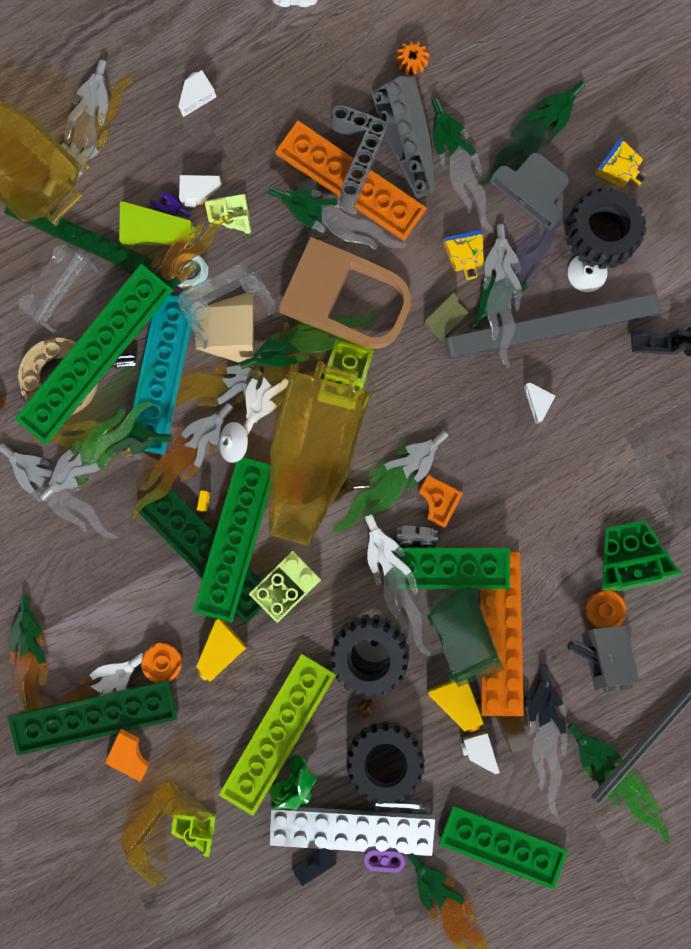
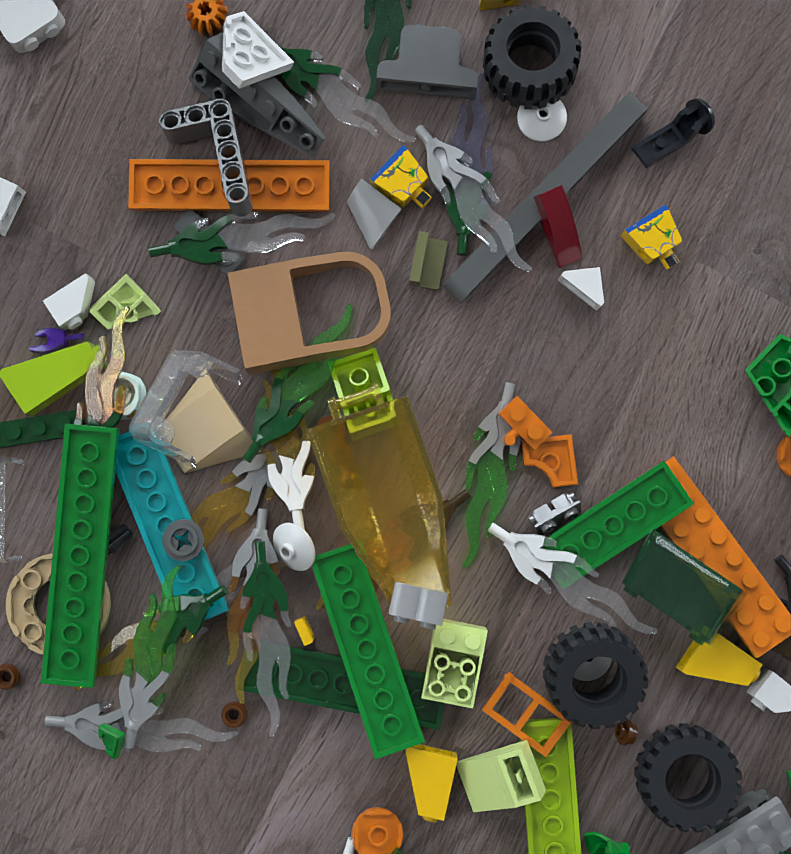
camera: 40 degrees left, 0 degrees up
none -> green tile [98,723,125,760]
none -> dark grey gear [162,519,205,561]
none -> reddish brown plate [221,701,247,728]
none -> white plate [222,11,294,89]
none -> piece [240,541,291,737]
none -> light grey slope [347,178,401,251]
none -> light grey brick [388,582,449,630]
none -> yellowish green slope [456,740,546,812]
none -> orange window [482,672,572,757]
none -> orange plate [498,396,553,450]
none -> dark red slope [534,185,582,268]
none -> torso [620,204,682,270]

